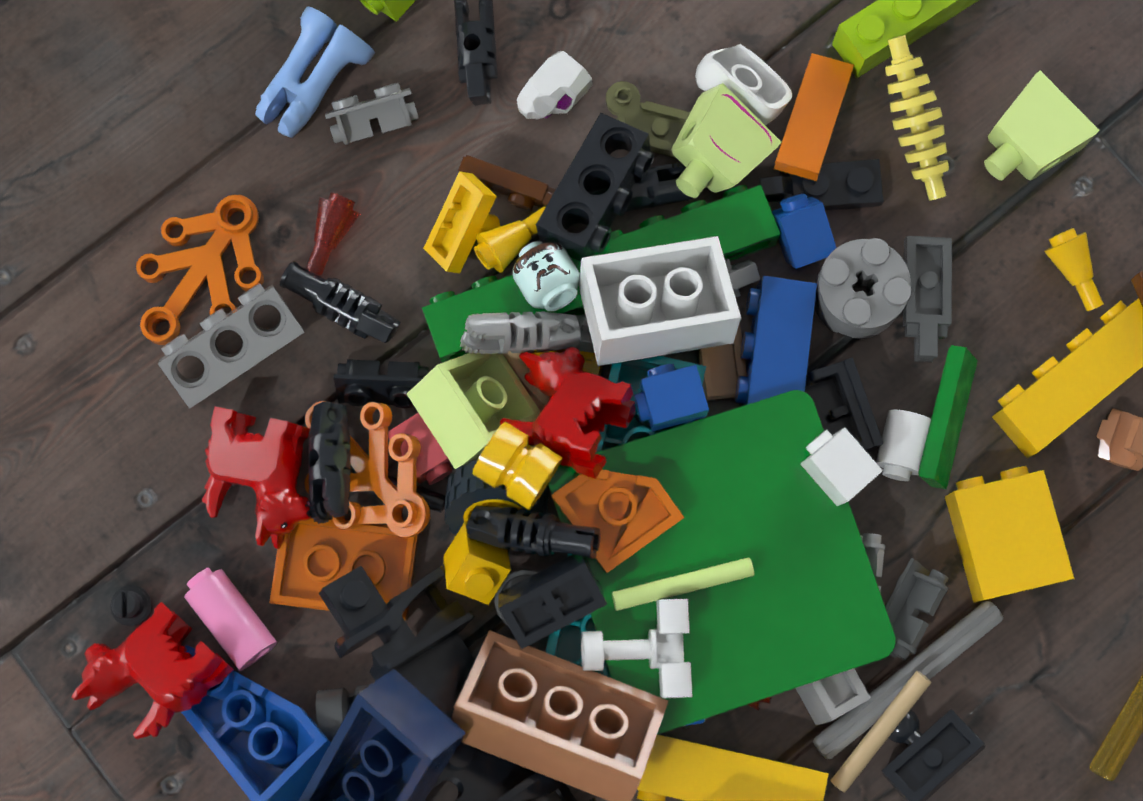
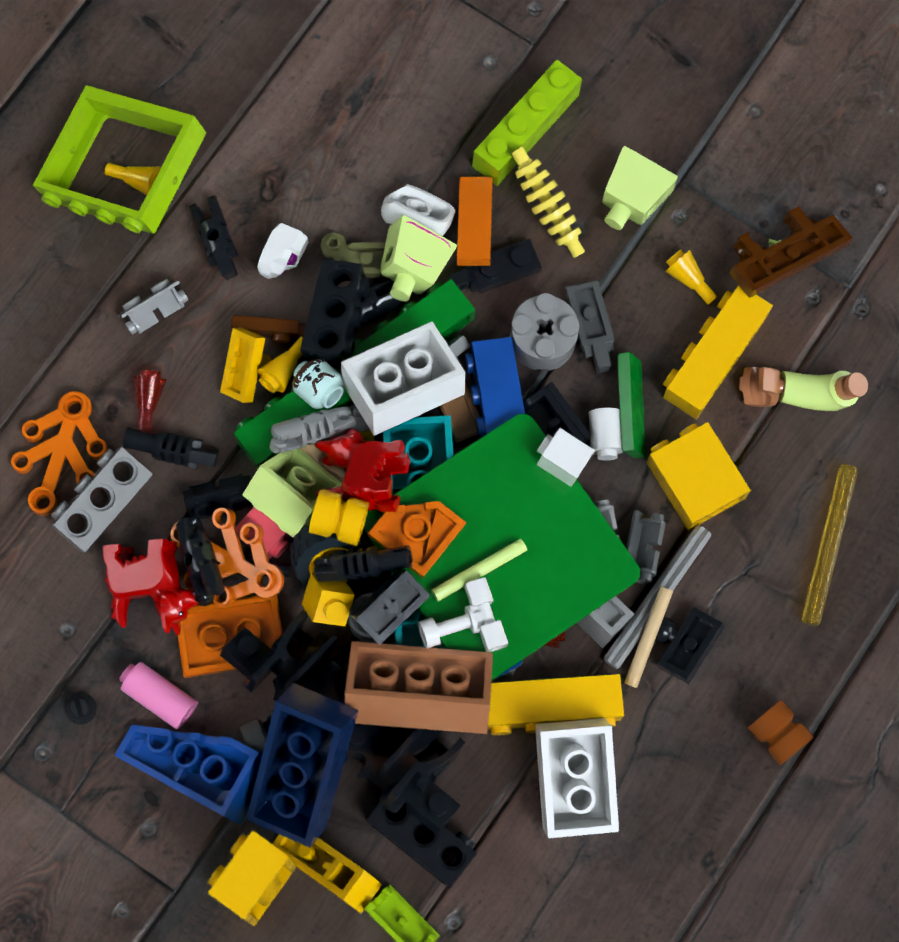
camera: 25 degrees left, 5 degrees down
red animal [72,602,233,739] -> none
light blue piece [255,6,375,138] -> none
blue brick [634,364,709,432] -> none
blue brick [772,194,836,269] -> none

